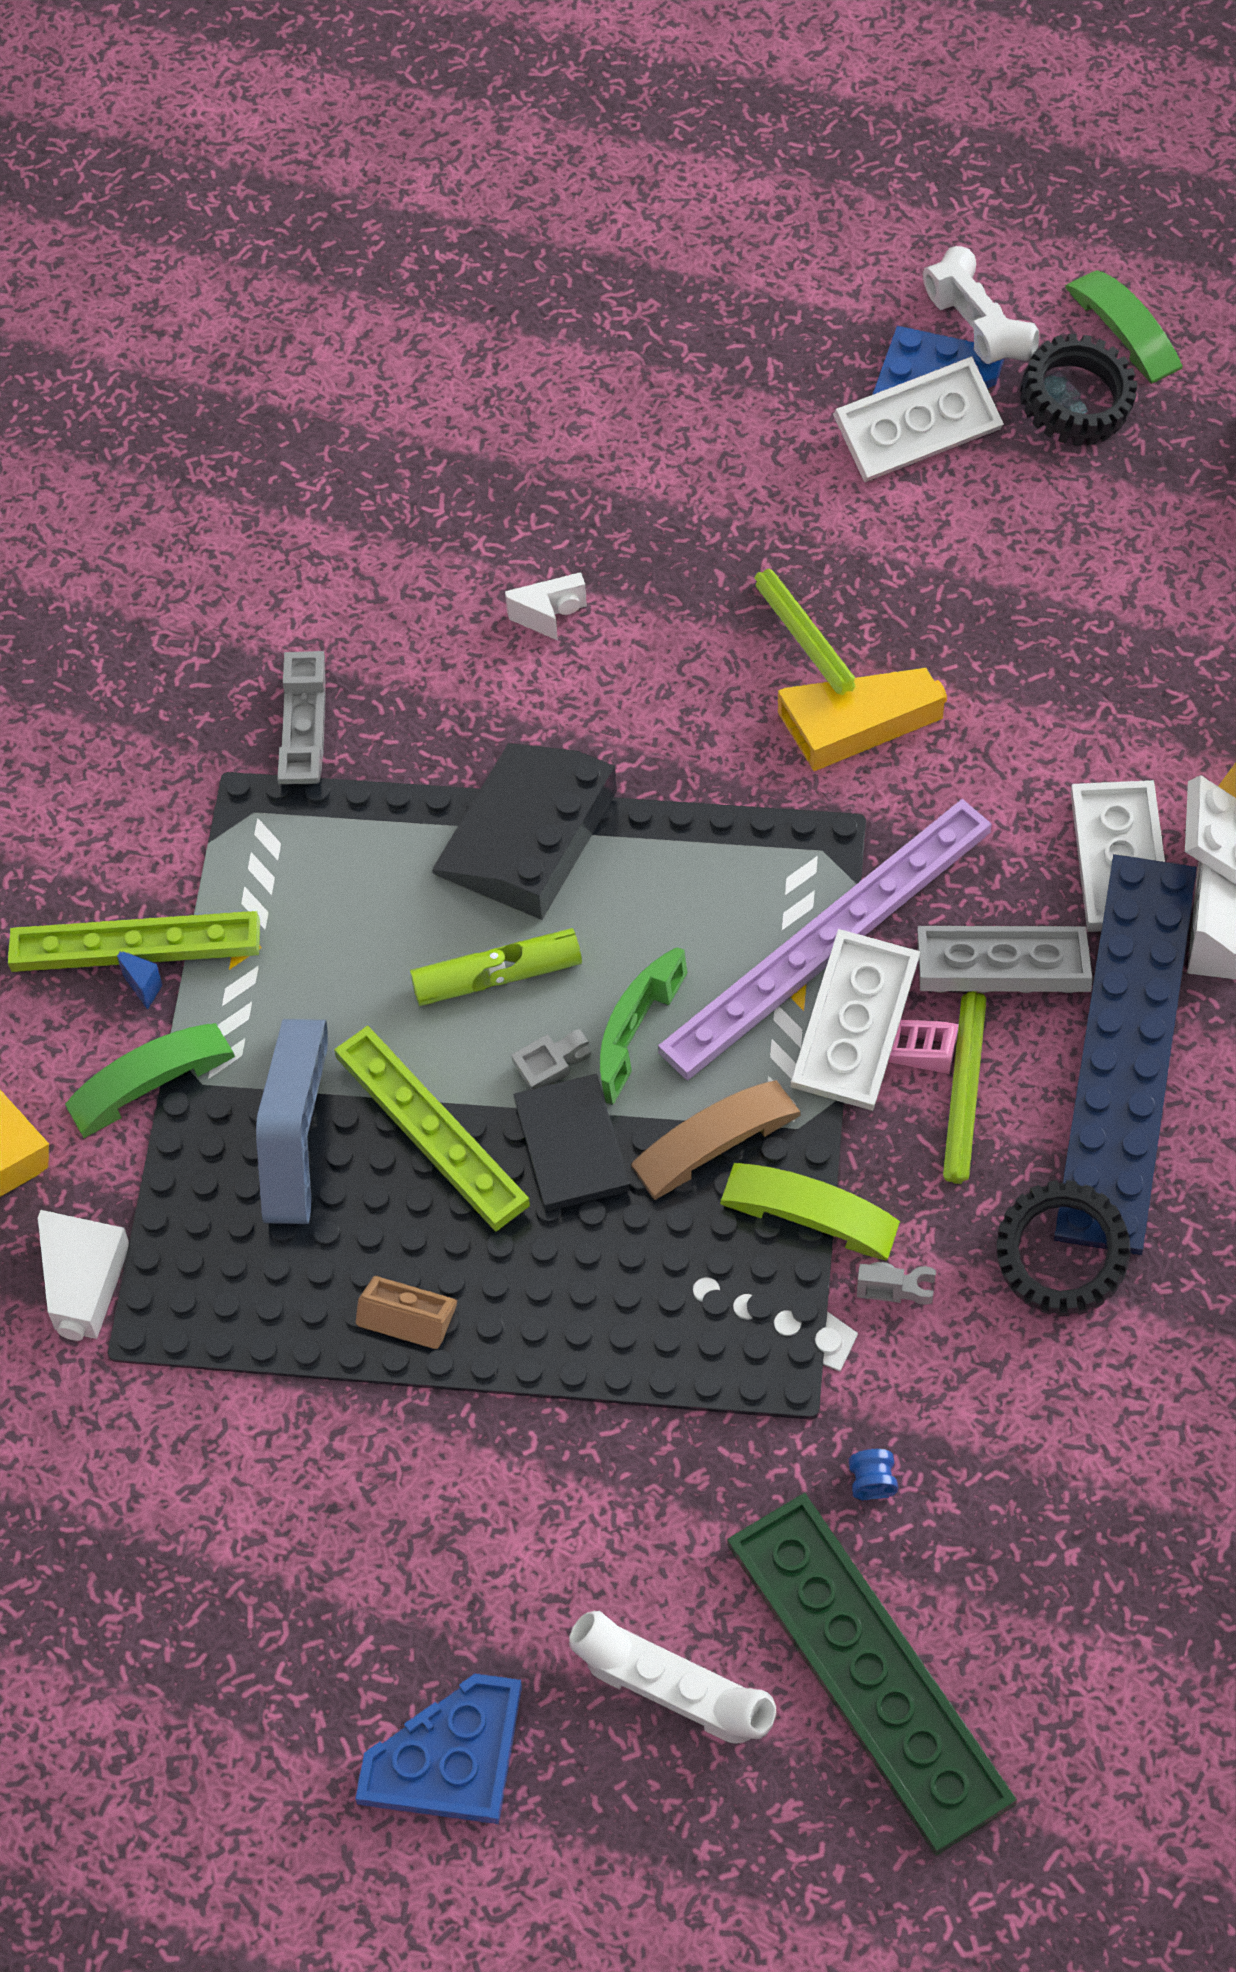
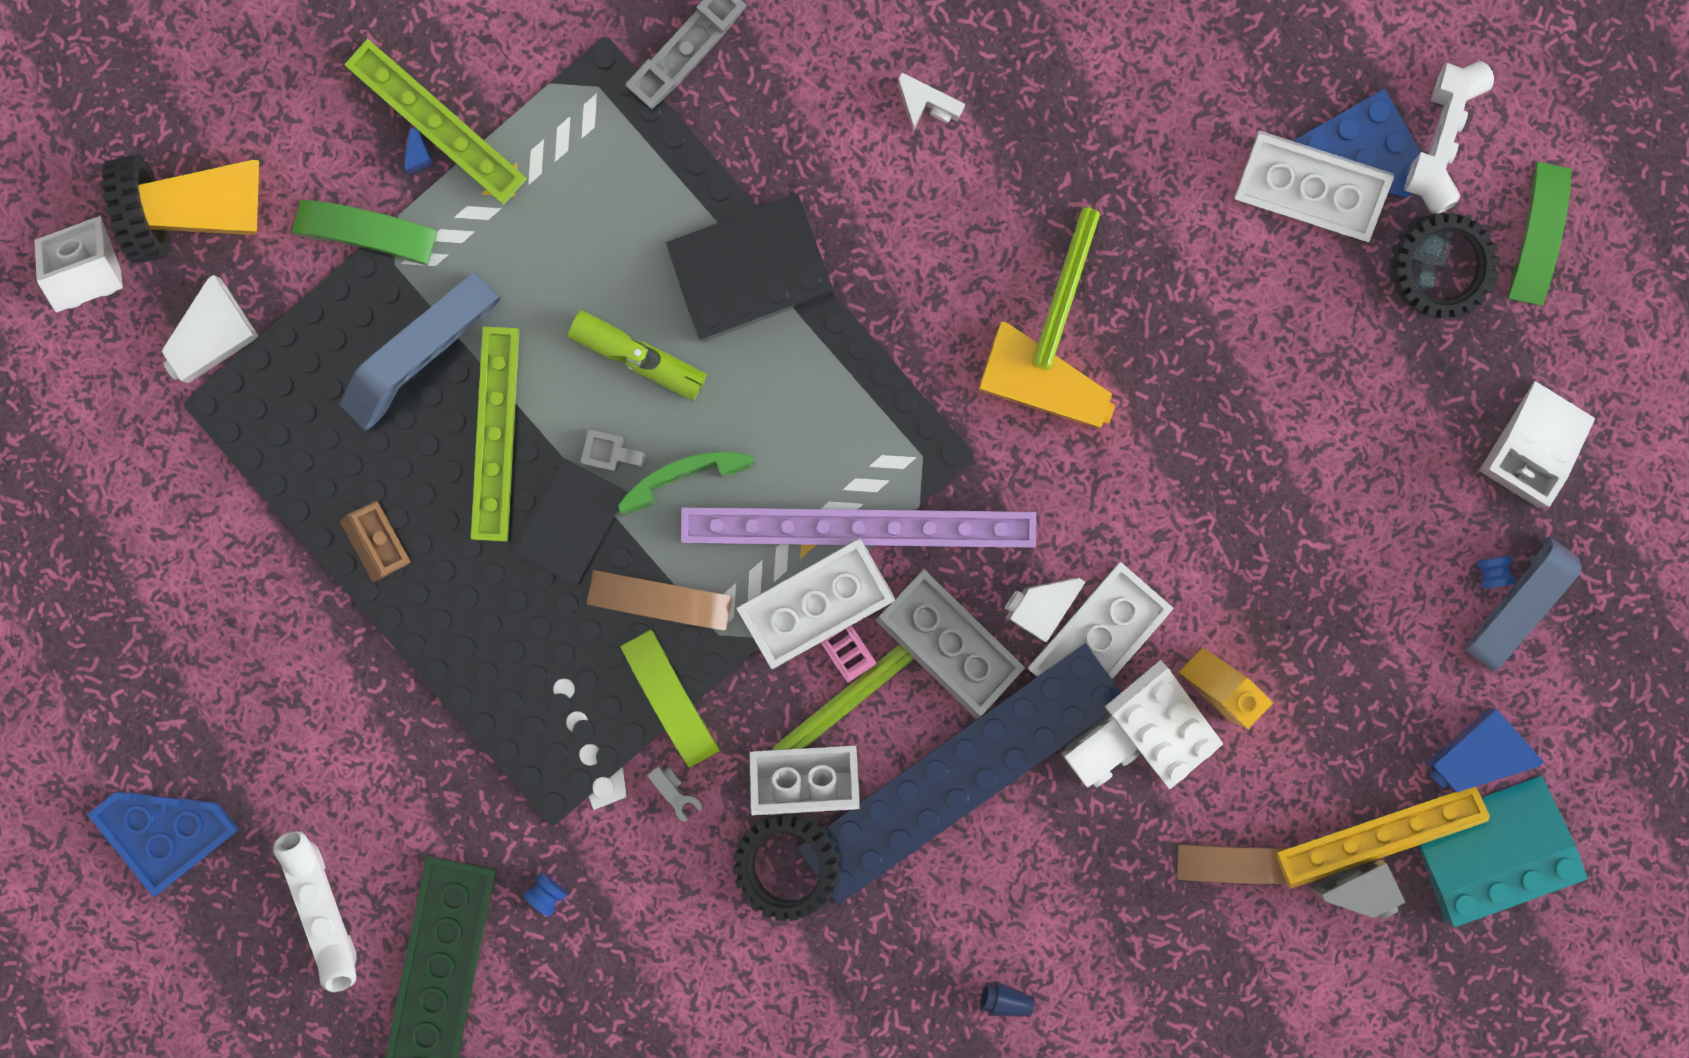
camera: 40 degrees right, 30 degrees up
none -> white slope [750,746,860,815]
none -> white slope [1004,578,1085,642]

